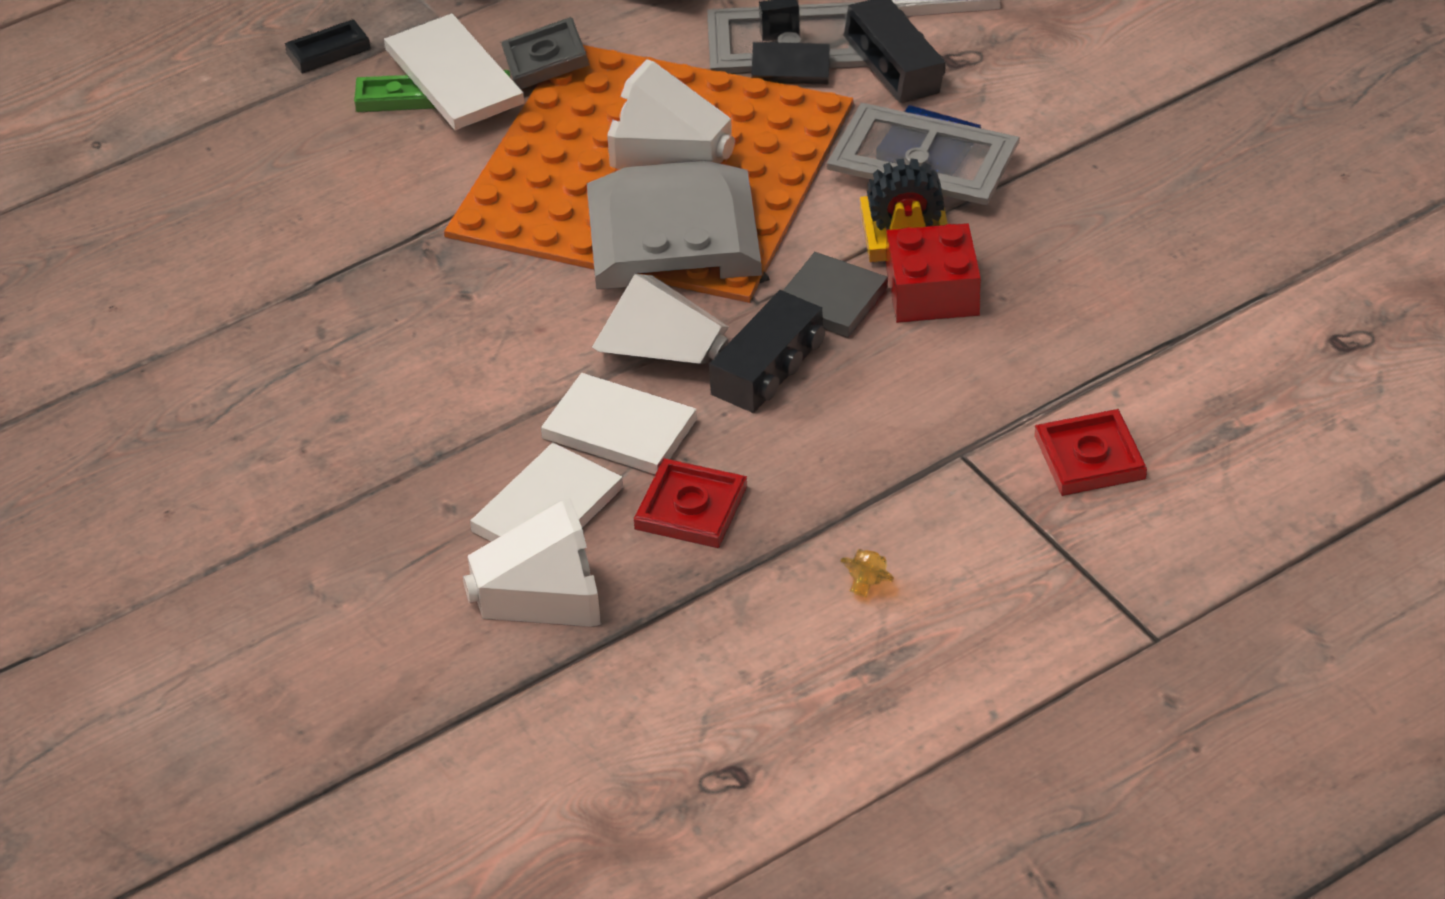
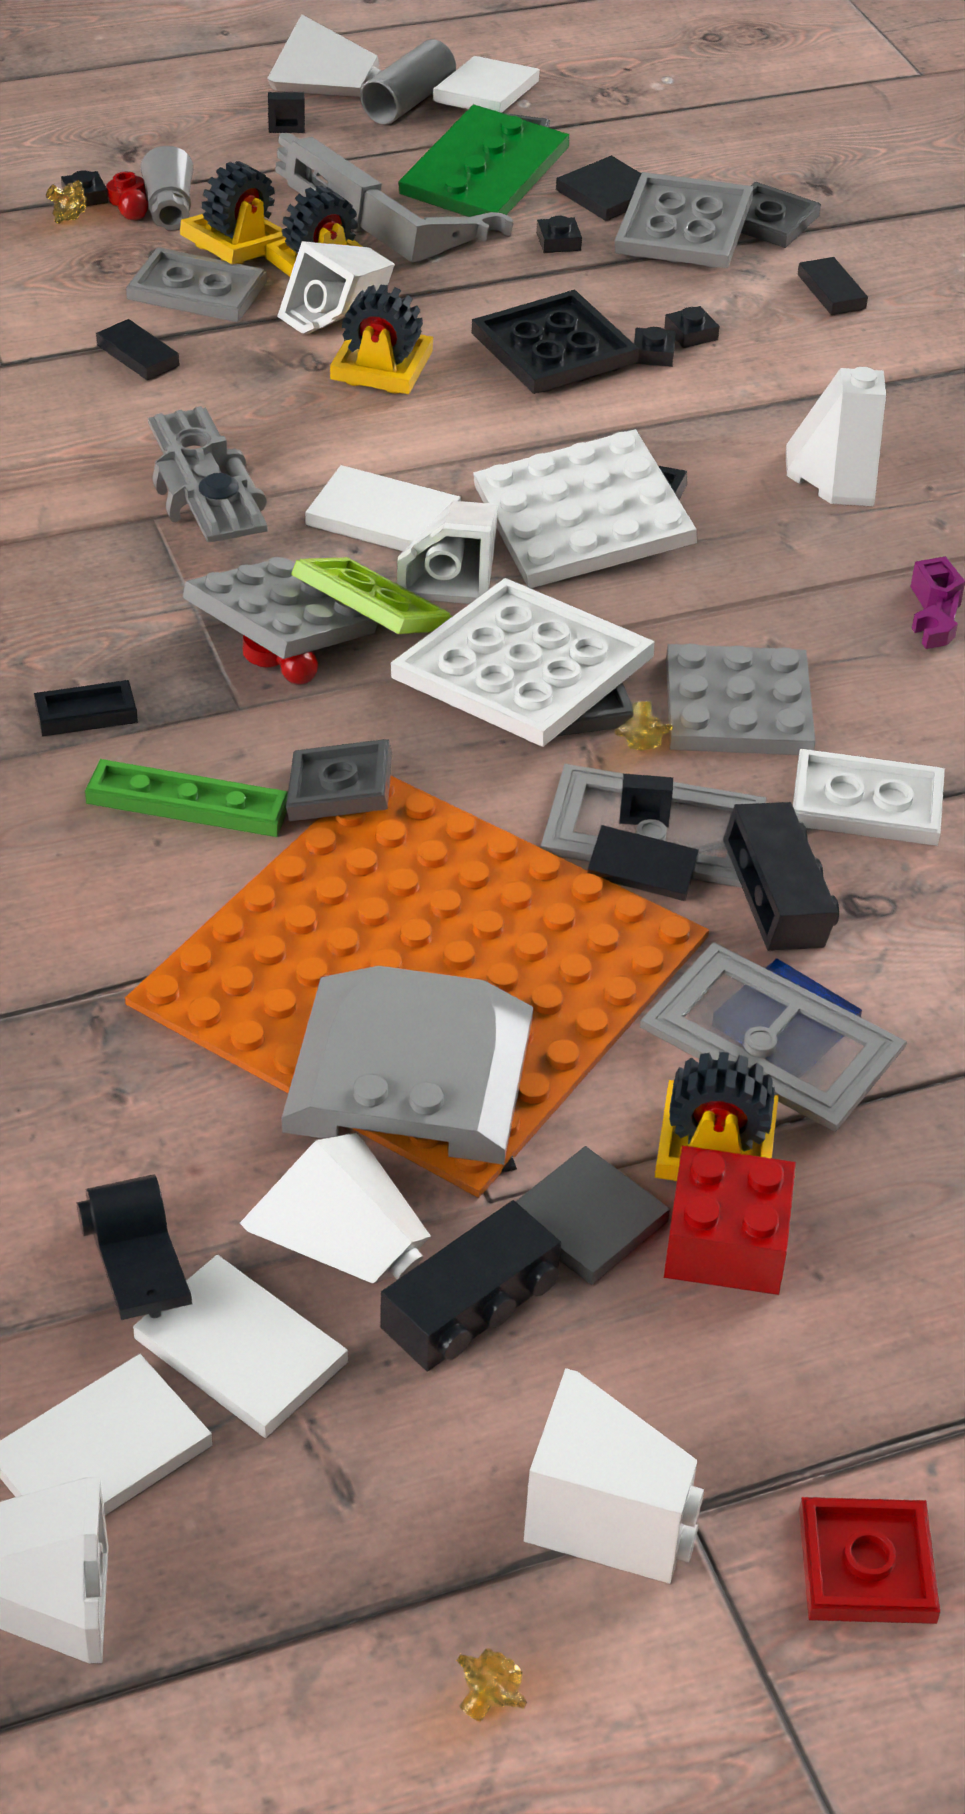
camera: 10 degrees right, 0 degrees up
white tile [384,13,524,130] -> none
white slope [607,59,735,169] -> none
red tile [634,458,747,548] -> none
none -> black door [76,1174,192,1320]
none -> white slope [524,1368,704,1584]

